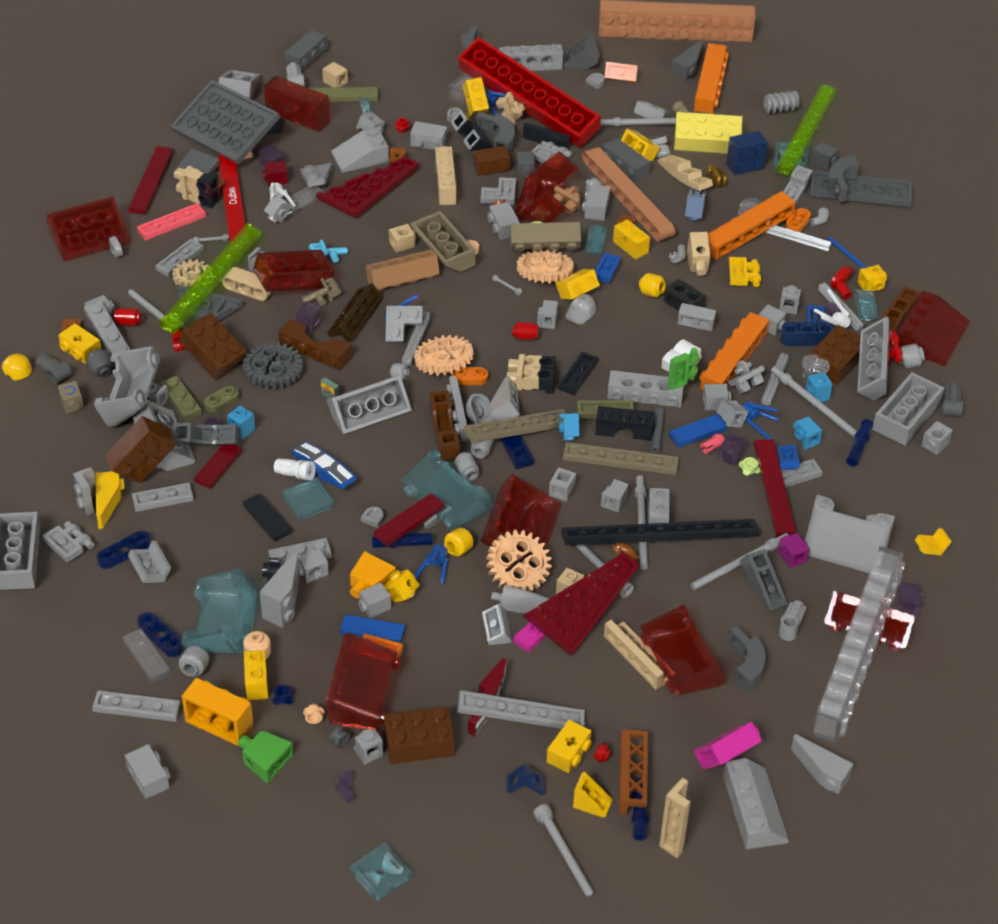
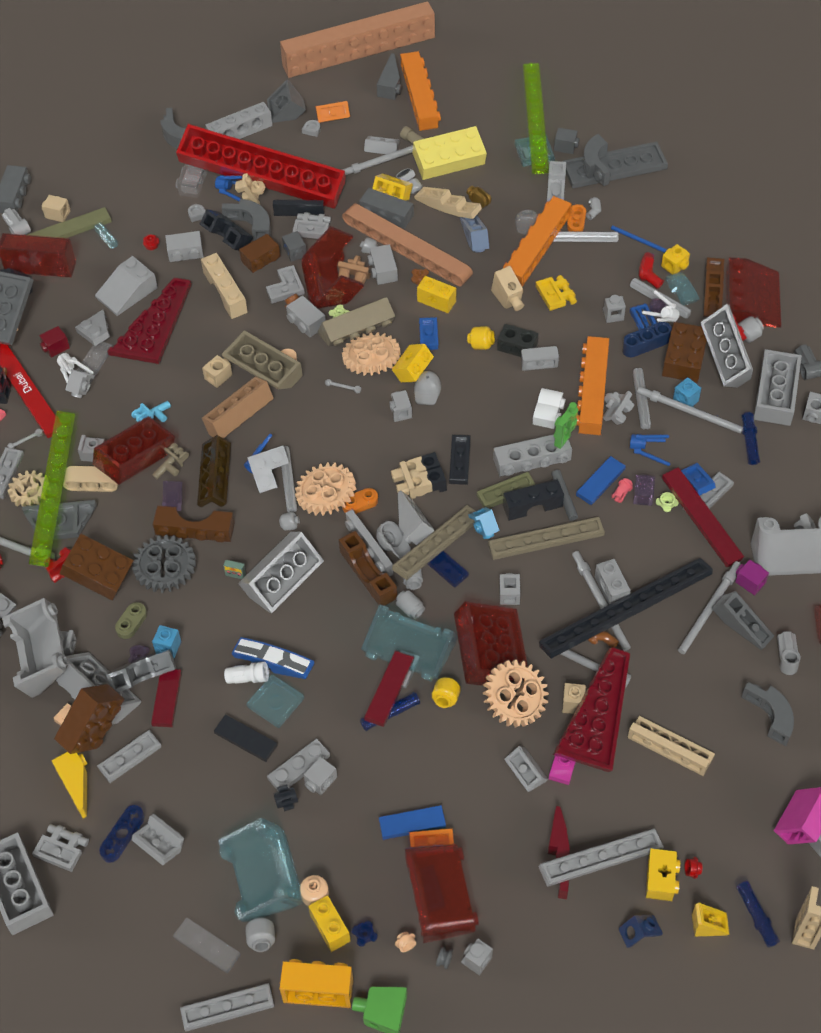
camera: 20 degrees left, 10 degrees up
light grey bracket [73,467,96,515] -> none
clear blue beam [138,612,183,657] -> none
olive plate [160,375,202,421] -> none
clear purple brick [259,144,285,167] -> none
light grey slope [260,552,300,628] -> none
clear purple arm [336,770,356,803] -> none
light orange torso [350,551,396,599] -> none
light grey brick [356,112,385,134] -> none
light grey brick [358,583,391,618] -> none
light grey tile [361,507,384,528] -> none
yellow brick [384,569,419,603] -> none
reddish brown brick [384,706,454,764] -> none
dark orange plate [389,147,406,162] -> none
blue plant [414,545,449,584] -> none
yellow brick [462,77,489,116] -> none
light grey piece [491,585,550,613] -> none
red brick [512,322,538,340] -> none
light grey piece [533,804,593,896] -> none
clear light blue slope [585,225,607,255] -> none
light grey brick [601,479,629,513] -> none
dark orange fence [618,729,648,815] -> none
clear red windscreen [639,604,726,695] -> none
light grey arm [669,245,686,264] -> none
light grey brick [702,384,731,411] -> none
light grey brick [717,399,749,428] -> none
dark blue brick [726,131,768,175] -> none
light grey brick [759,305,787,336] -> none
light grey piece [764,91,799,114] -> none
dark azure brick [793,416,822,450] -> none
clear arm [801,354,830,378] -> none

